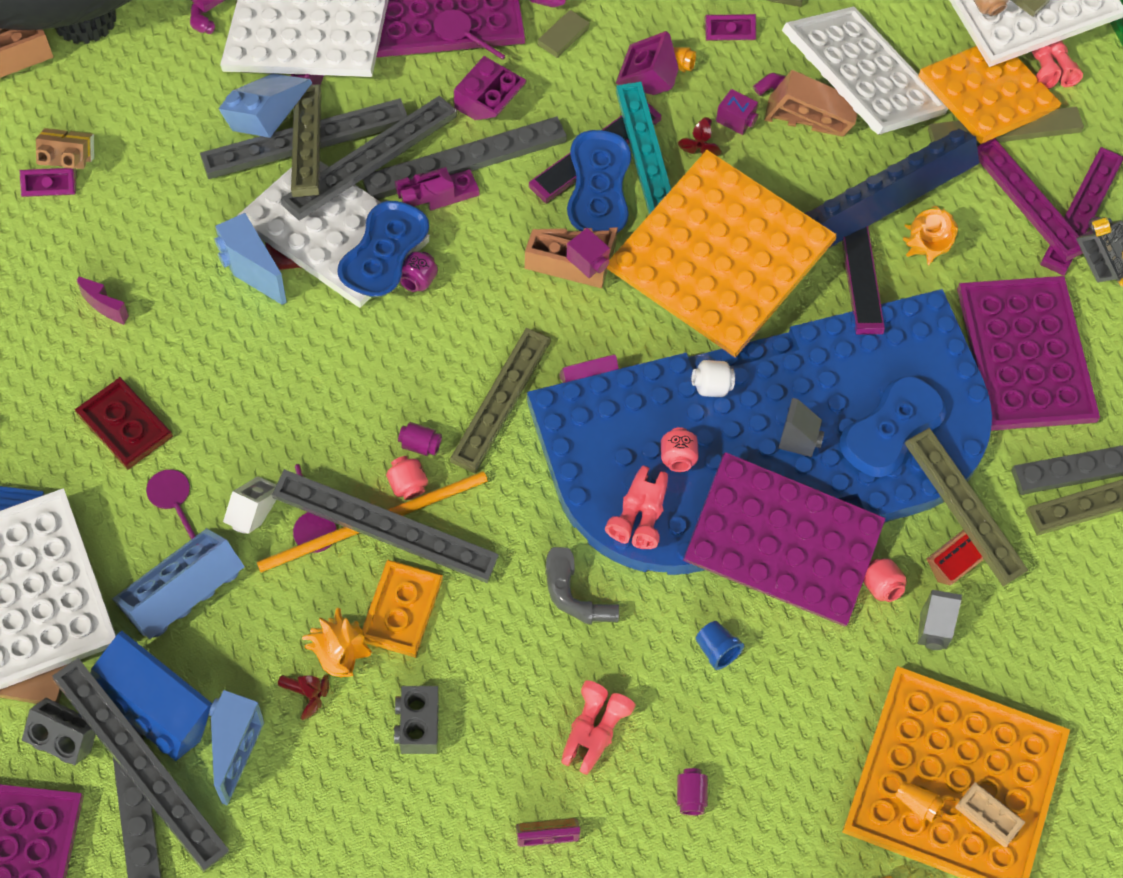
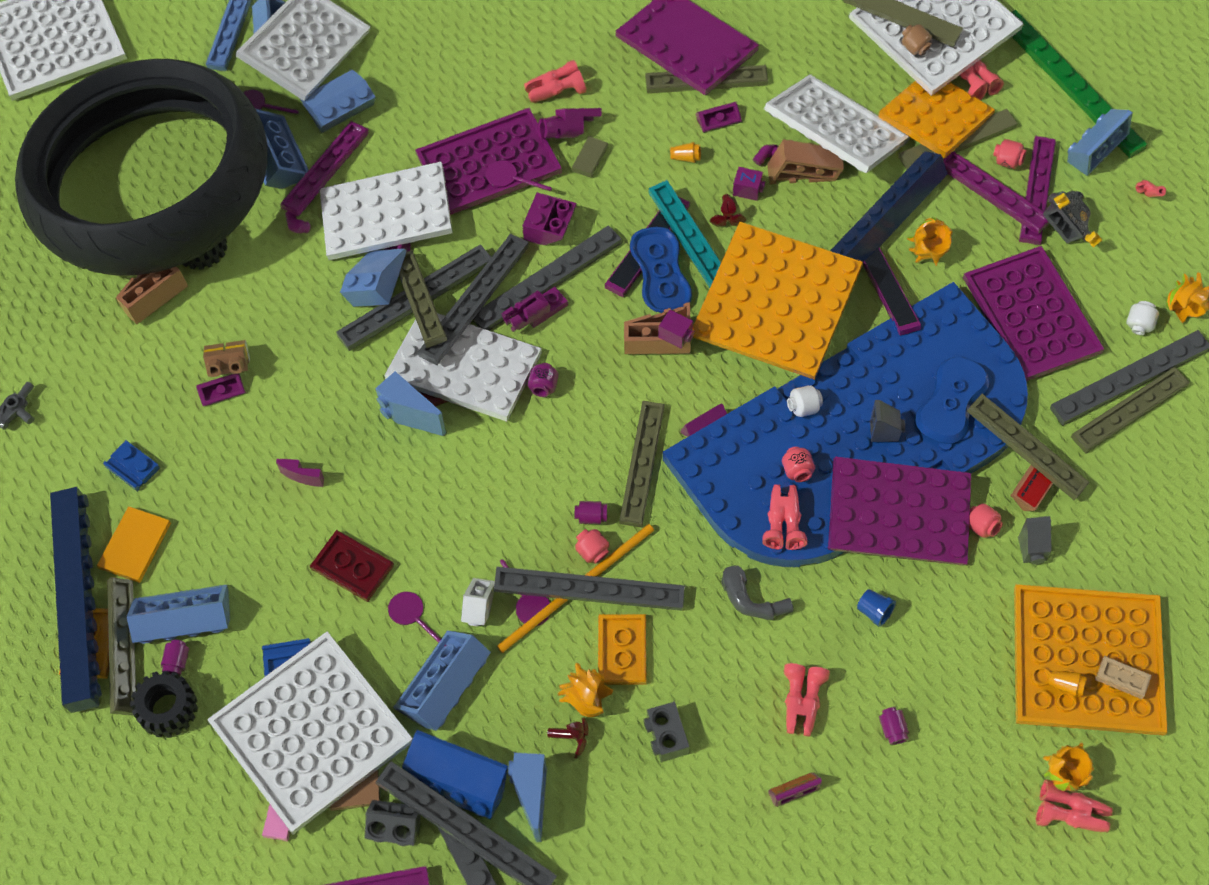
camera: 10 degrees left, 0 degrees up
blue plate [337,201,429,297] -> none
magenta slope [616,31,679,95] -> none
none -> coral head [993,139,1026,169]

